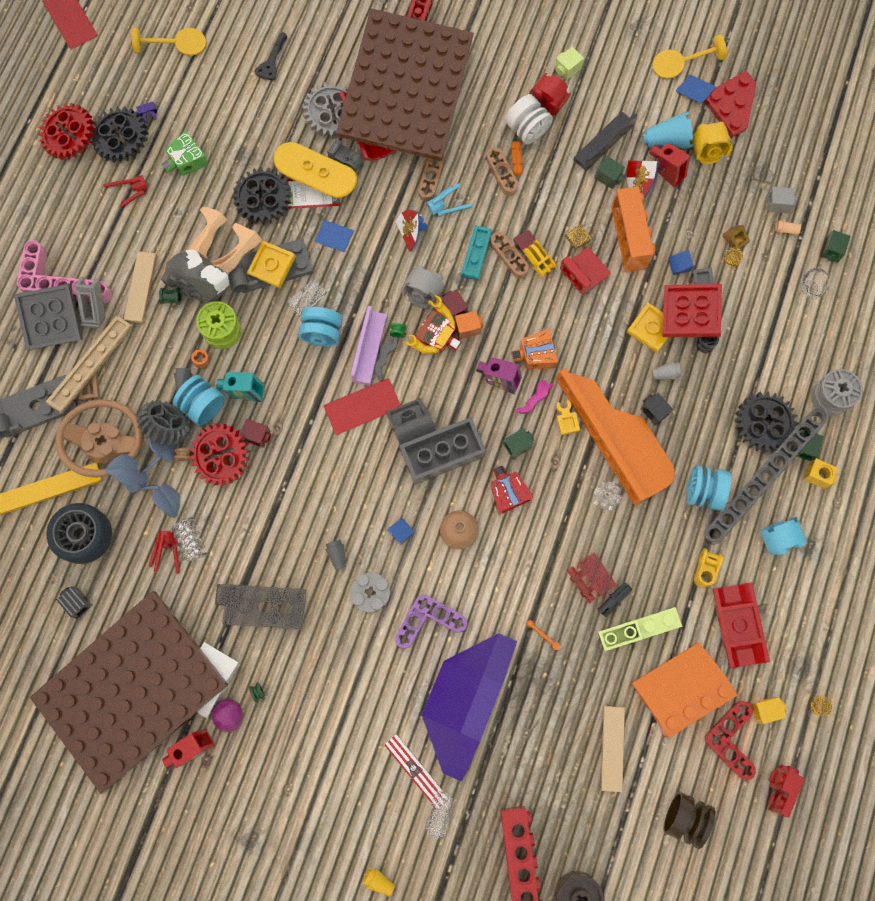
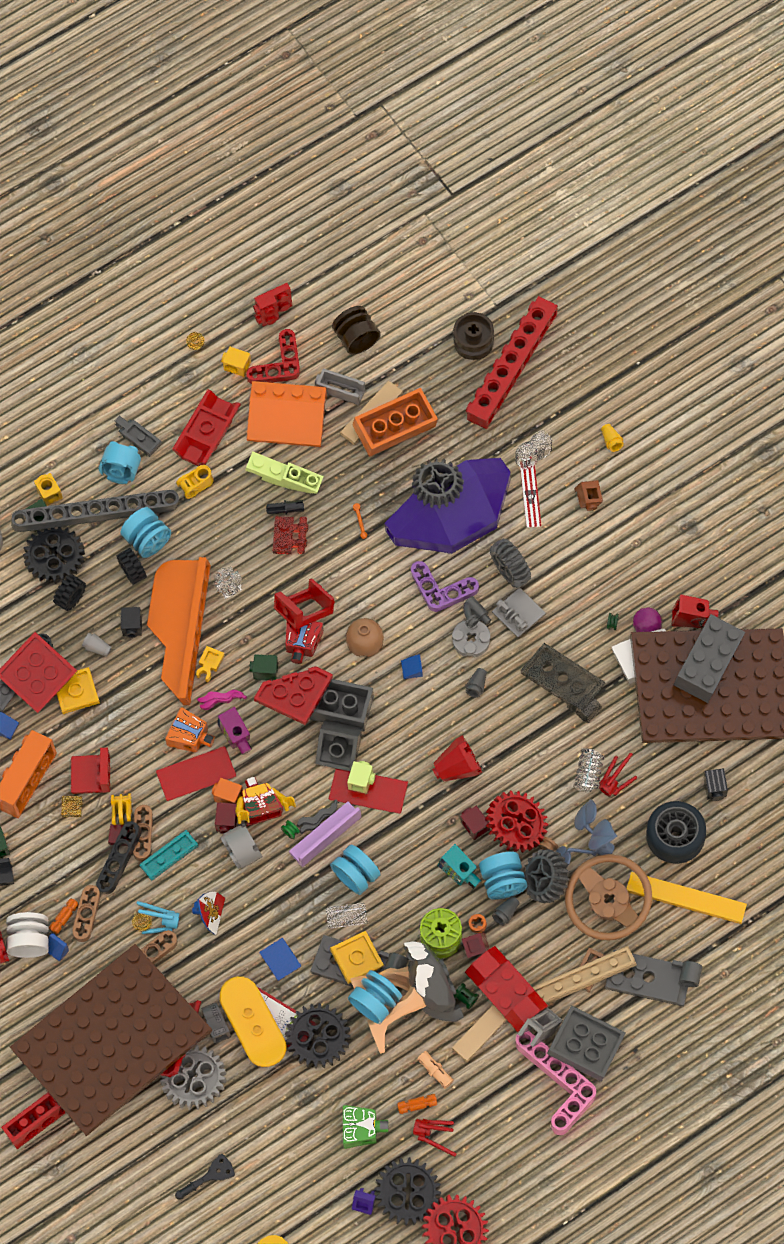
camera: 140 degrees left, 10 degrees down
none -> blue slope [48,933,69,961]
none -> black tyre [53,574,86,611]
none -> black beam [96,821,142,894]
none -> dark grey hinge [114,415,162,457]
none -> black tyre [116,548,147,585]
none -> clear yellow plate [132,913,152,932]
none -> red sticker [156,746,236,801]
none -> red plate [254,666,333,725]
none -> red window [274,578,335,629]
none -> light grey window [315,369,365,406]
none -> yellowish green brick [347,761,376,794]
none -> medium azure wheel [348,970,403,1024]
none -> orange brick [352,388,438,457]
none -> orange axle [397,1094,437,1114]
none -> dark grey gear [412,458,464,509]
none -> light nougat pin [417,1051,454,1089]
none -> red cone [432,735,483,782]
none -> dark red brick [462,932,490,958]
none -> dark grey plant [463,596,491,628]
none -> red piece [465,946,548,1032]
none -> dark grey gear [490,538,531,588]
none -> light grey hinge [492,588,546,637]
none -> dark orange brick [574,480,603,511]
none -> dark grey brick [673,614,745,703]

